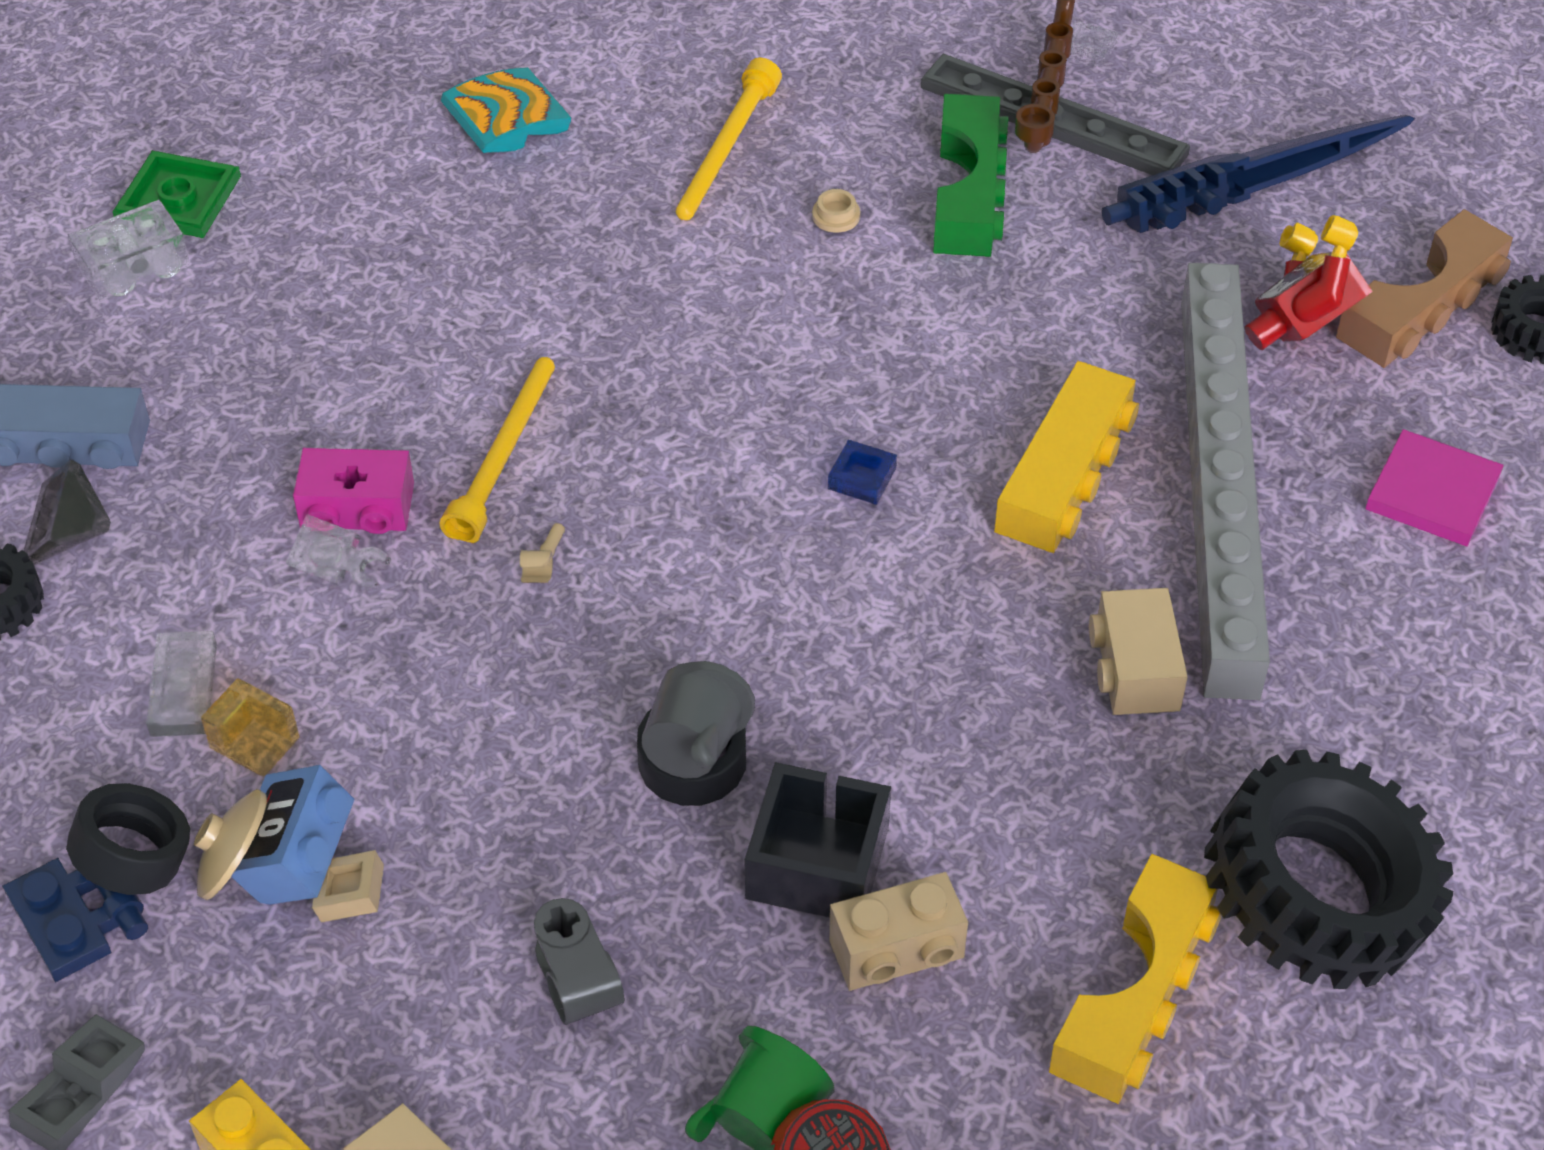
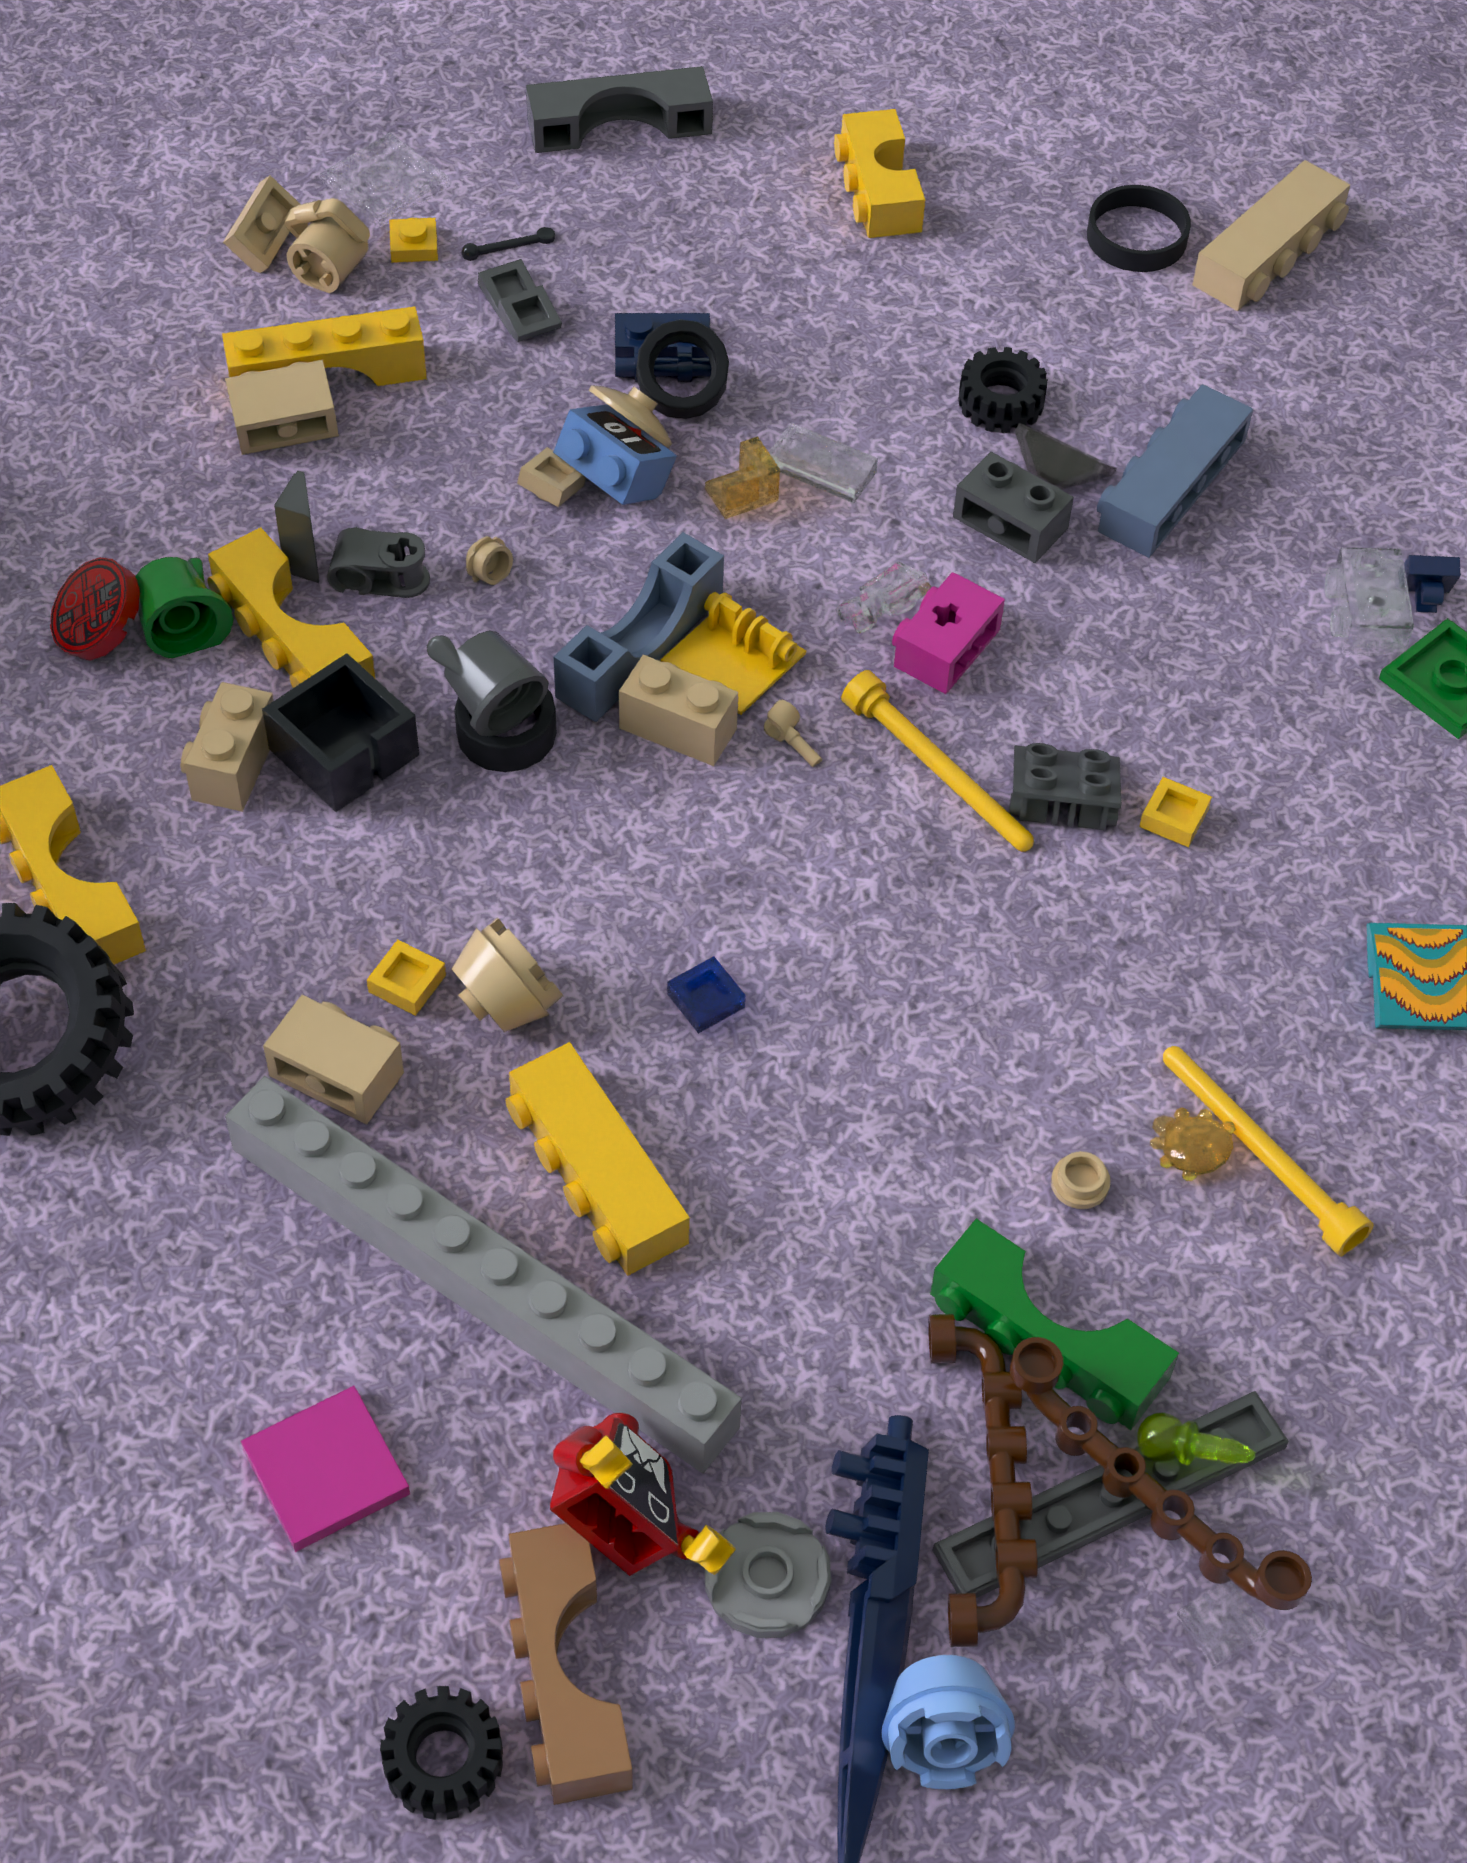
camera: 120 degrees right, 5 degrees up
none -> yellow arch [207,527,376,688]
none -> dark grey slope [274,470,320,583]
none -> yellow plate [367,939,446,1016]
none -> tan cone [451,917,563,1032]
none -> tan plate [466,536,513,585]
none -> sand blue arch [553,532,724,722]
none -> tan brick [619,655,738,766]
none -> yellow hinge [661,592,806,715]
none -> light grey tile [704,1512,831,1638]
none -> light blue cone [881,1655,1015,1789]
none -> reddish brown bar [928,1314,1038,1647]
none -> dark grey brick [953,451,1074,563]
none -> dark grey hinge [1009,743,1122,831]
none -> clear neon green bar [1137,1412,1255,1465]
none -> yellow plate [1139,777,1212,847]
none -> clear yellow piece [1150,1107,1236,1181]
none -> dark blue tile [1397,555,1461,613]

